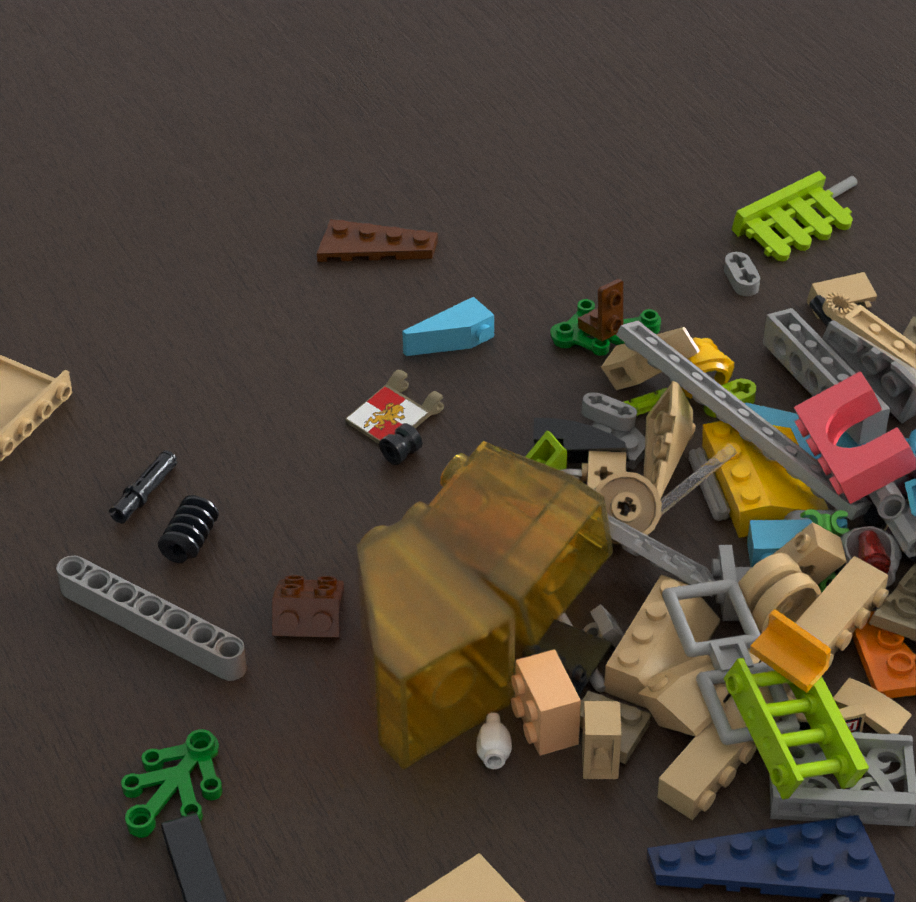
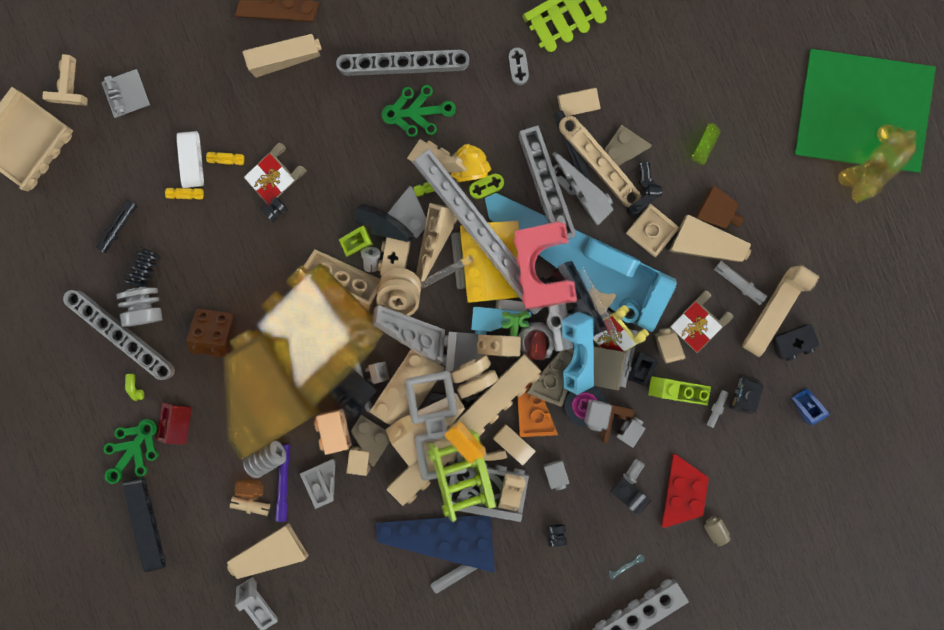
camera: 10 degrees right, 45 degrees up
medium azure slope [402,297,494,356] -> none
white plant [476,713,512,769] -> none
reddish brown bracket [578,279,624,341] -> none
light grey beam [581,392,637,431] -> none
none -> tan bracket [42,54,88,106]
none -> light grey hinge [101,69,150,118]
none -> light grey wheel [116,287,163,327]
none -> lime arm [125,374,144,401]
none -> dark red panel [156,403,192,445]
none -> yellow axle [165,188,204,199]
none -> white beam [177,131,204,188]
none -> yellow axle [206,152,245,165]
none -> tan pin [230,496,270,516]
none -> clear orange brick [235,479,264,500]
none -> tan slope [242,34,322,78]
none -> light grey piece [243,441,286,478]
none -> dark purple piece [275,444,290,522]
none -> light grey wing [300,458,336,509]
none -> light grey beam [336,50,469,76]
none -> tan brick [498,474,526,511]

